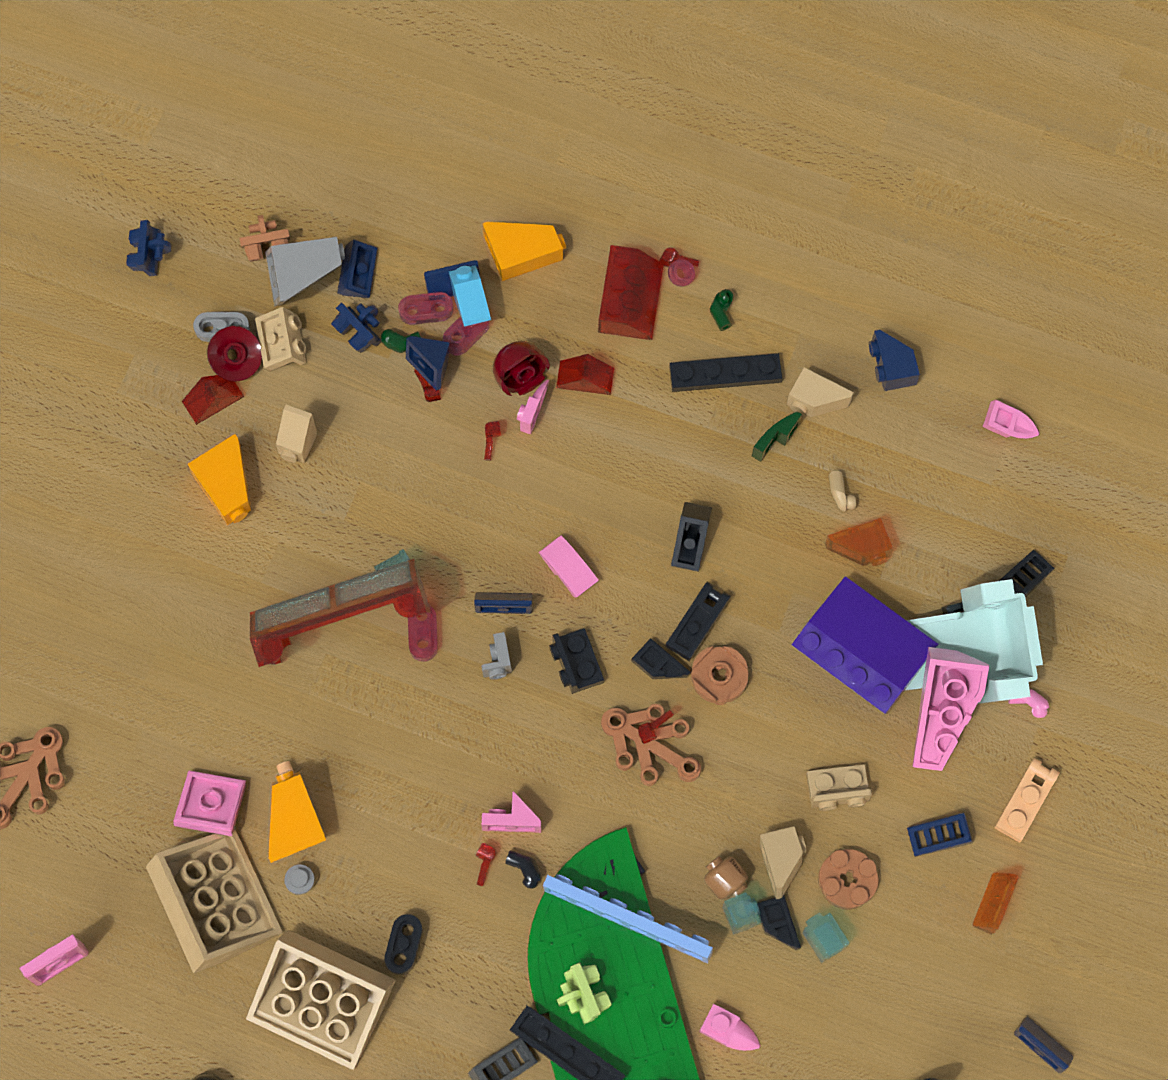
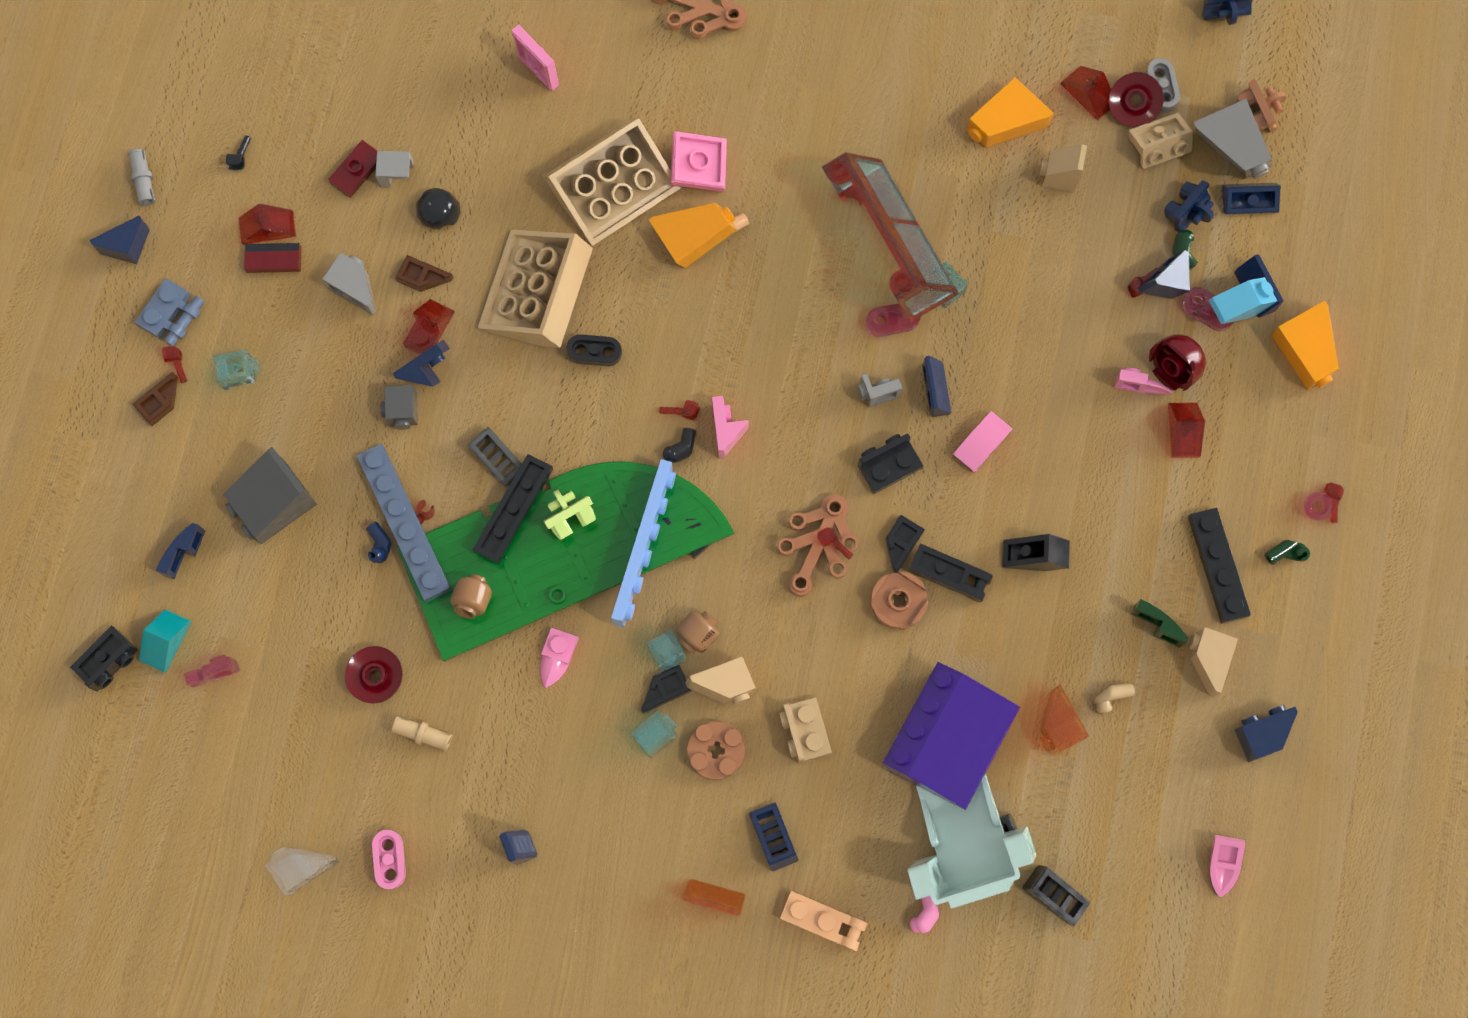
camera: 85 degrees right, 5 degrees up
light grey plate [284,865,314,895] -> none
clear pink plate [398,292,453,325] -> none
clear red hand [484,421,501,461] -> none
clear red slope [598,245,664,340] -> none
bright pink wedge [913,647,989,771] -> none
dark blue slope [1013,1017,1073,1073] -> none

